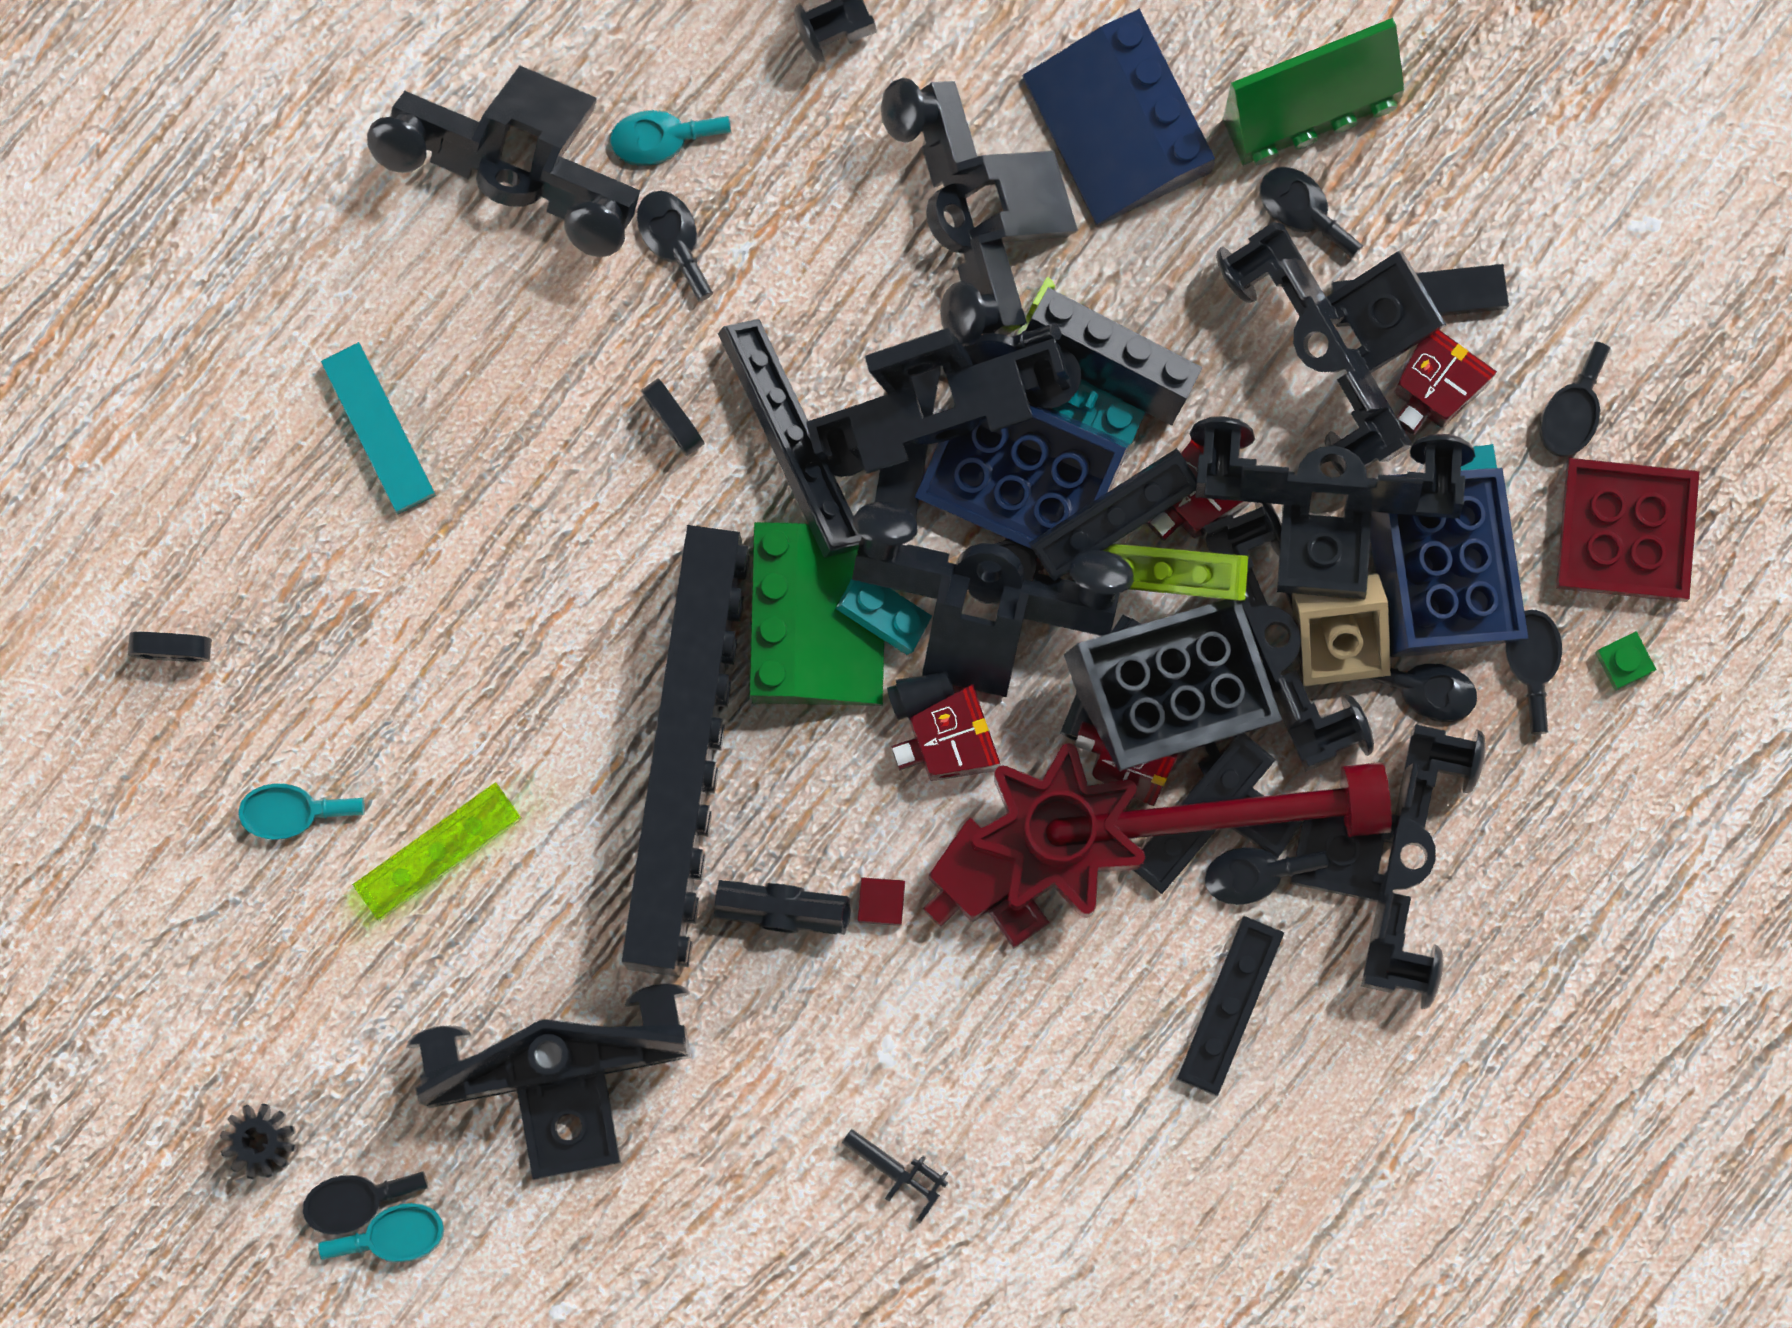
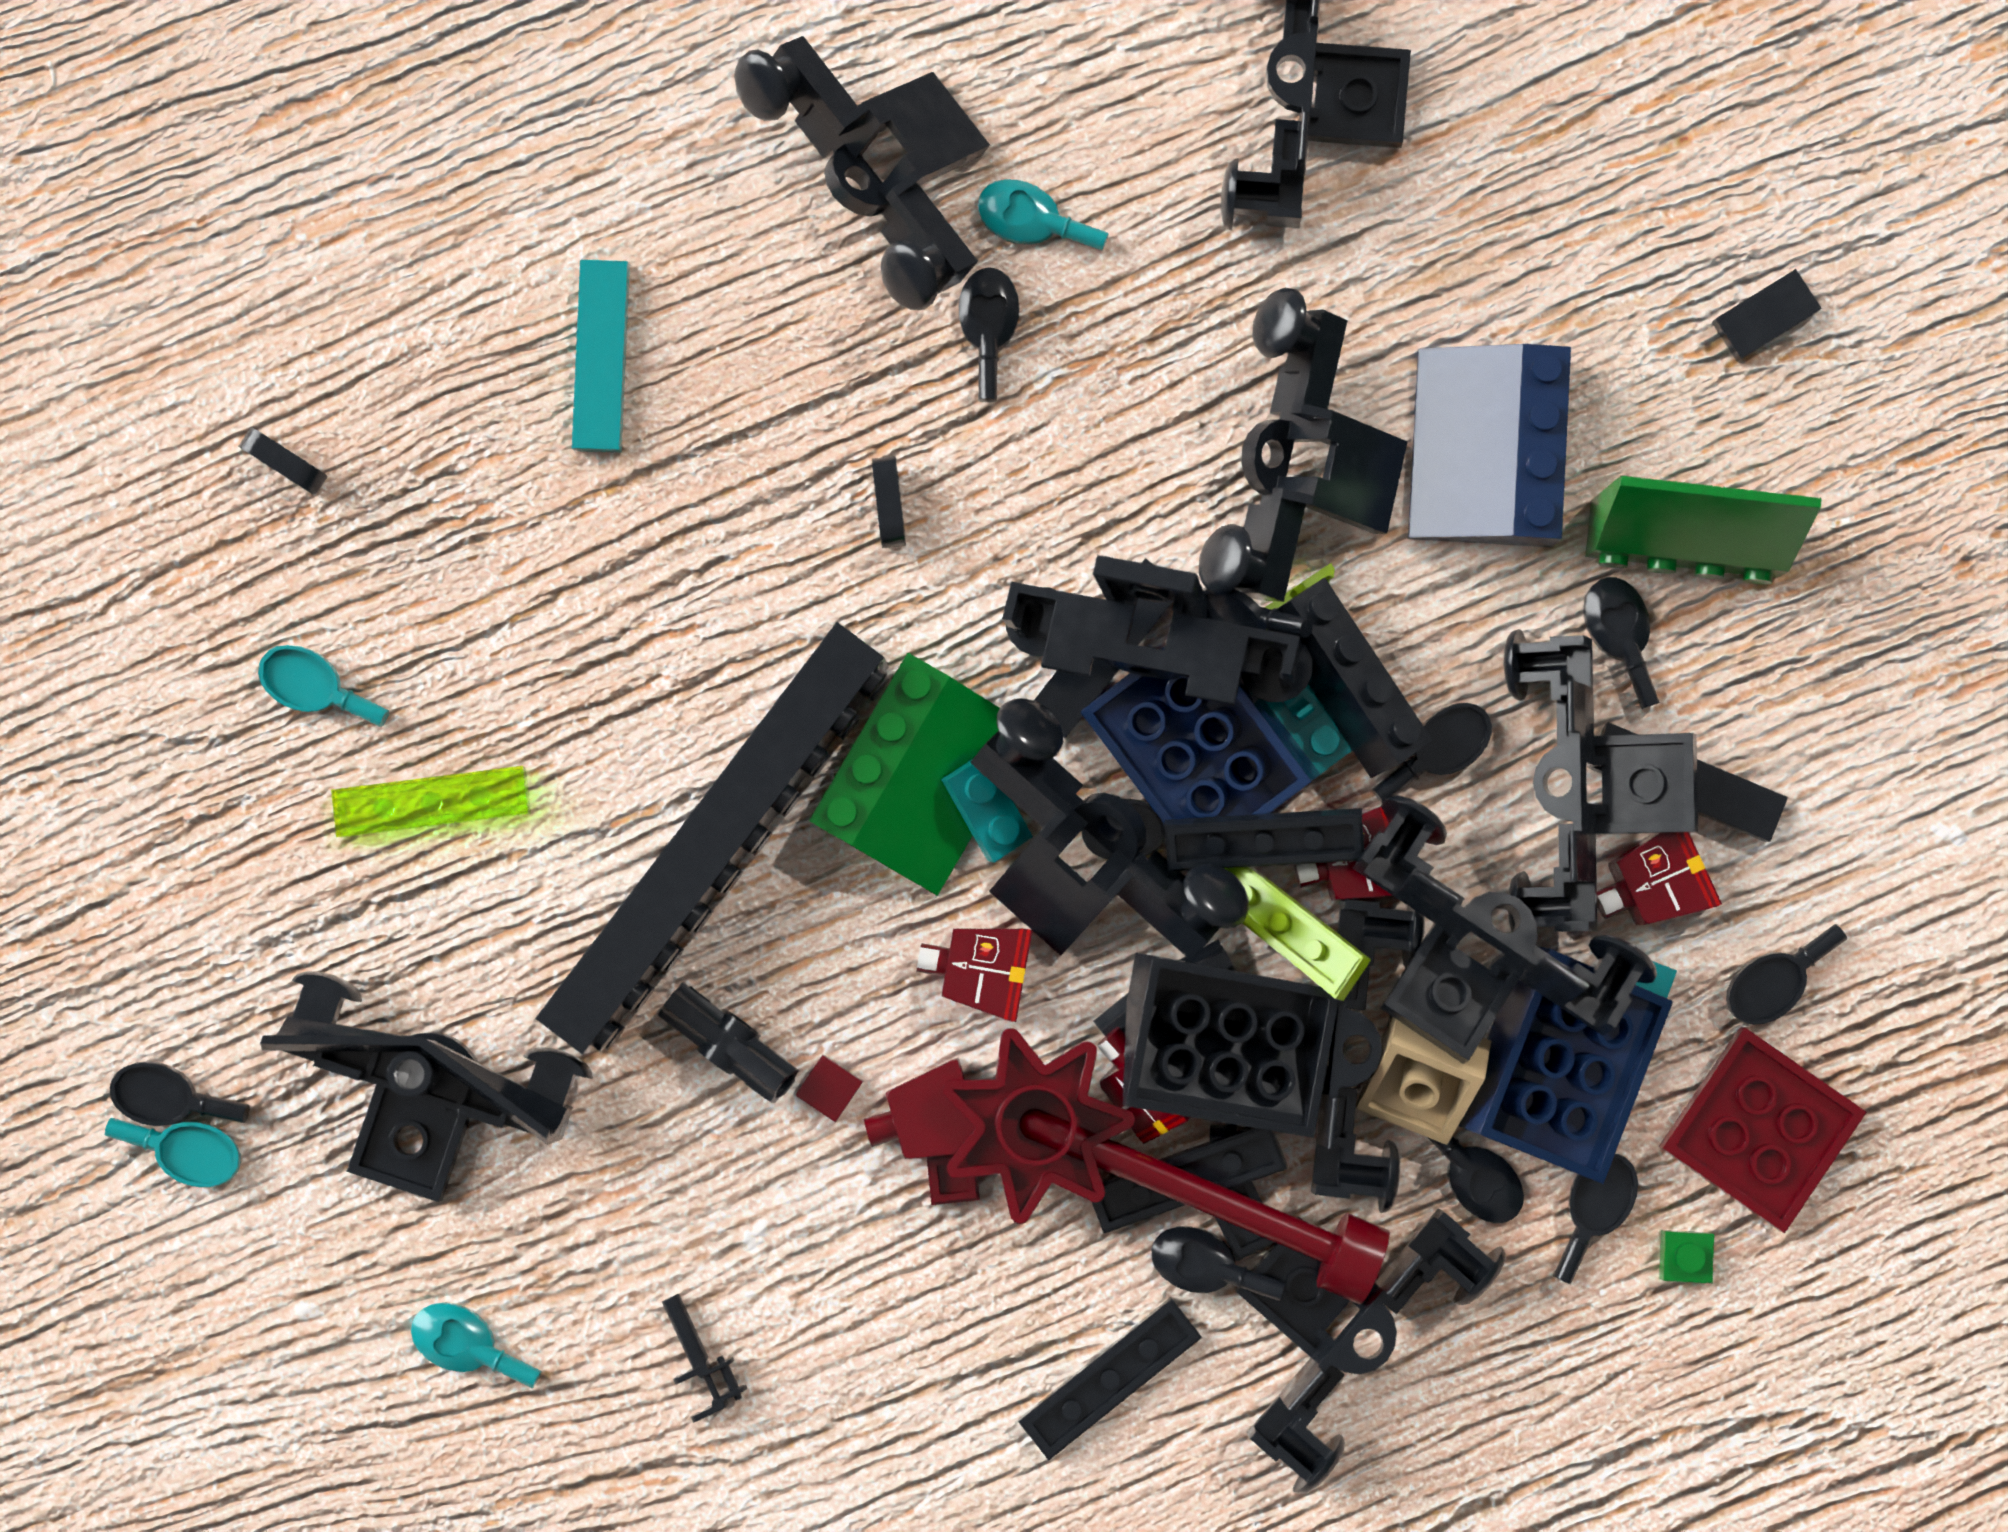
camera: 30 degrees right, 5 degrees up
black gear [220,1104,297,1180] -> none
black tile [718,319,862,558] -> none
black cone [887,671,955,720] -> none
none -> teal piece [411,1302,542,1389]
none -> black piece [1372,703,1492,803]

